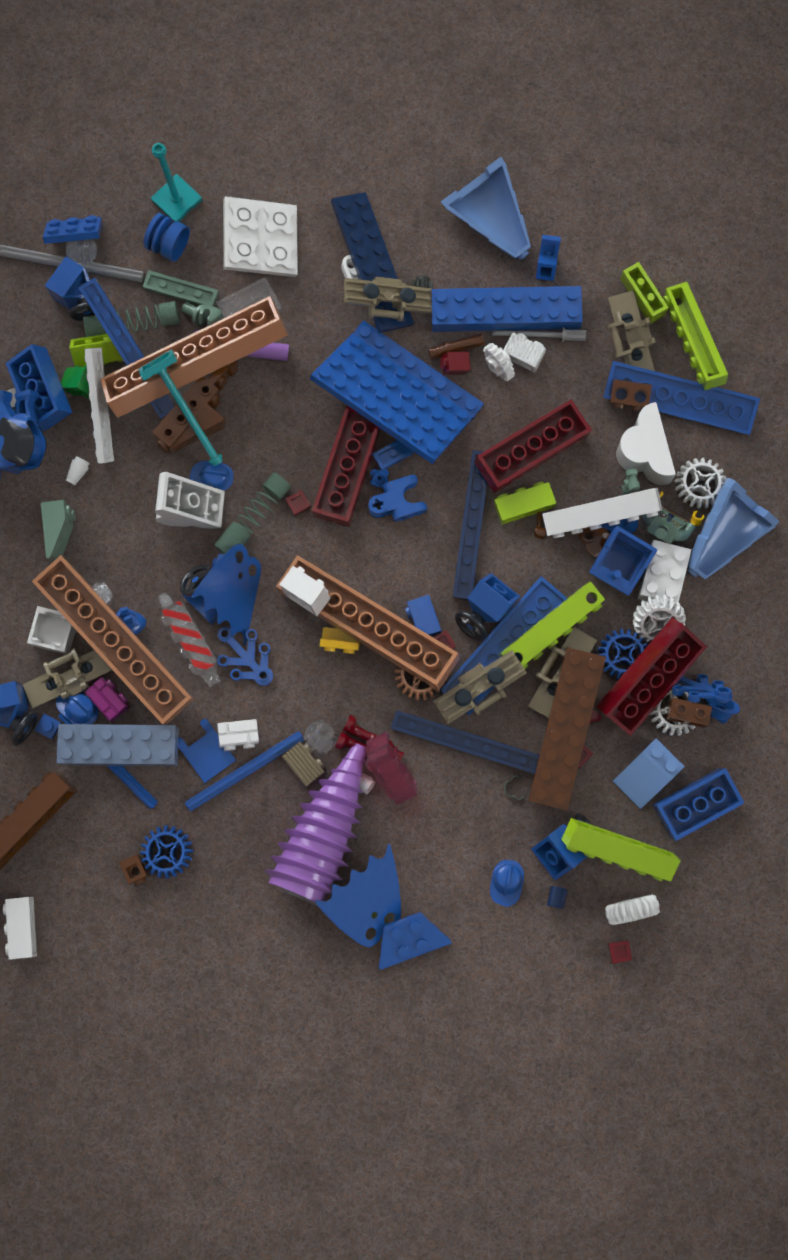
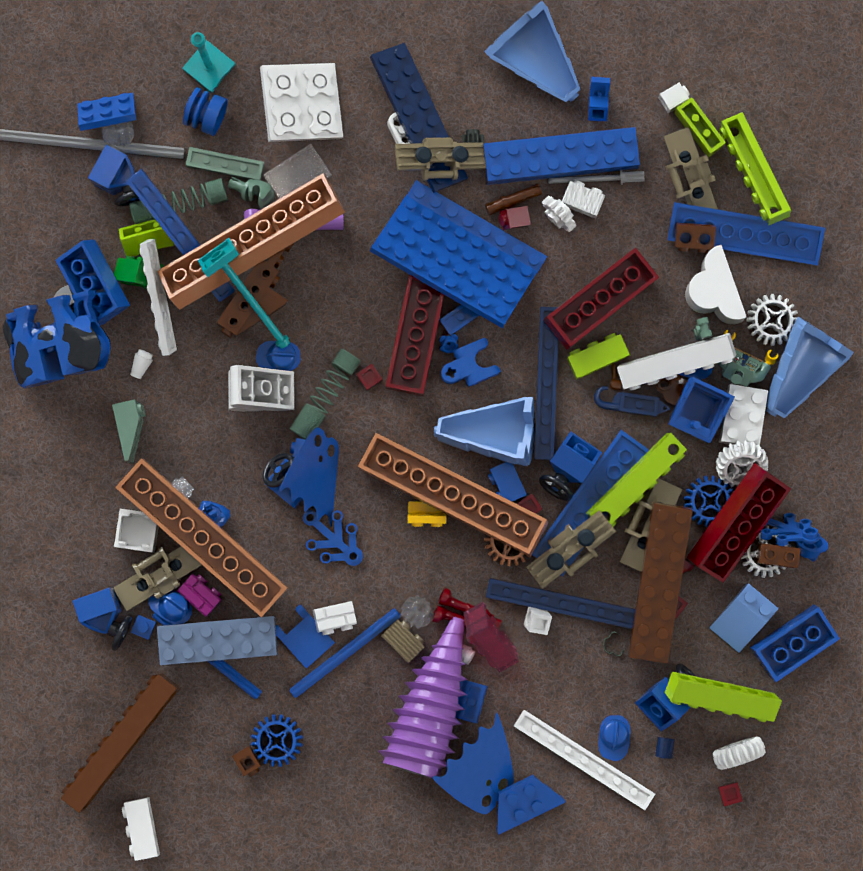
camera: 10 degrees left, 5 degrees up
clear hinge [158,592,221,687] -> none
white container [279,566,330,616] -> none
none -> medium blue cone [434,397,535,466]
none -> blue plate [455,680,488,724]
none -> white plate [514,710,655,810]
none -> white brick [524,607,552,635]
none -> dark blue plate [594,386,670,417]
none -> white brick [658,82,690,114]

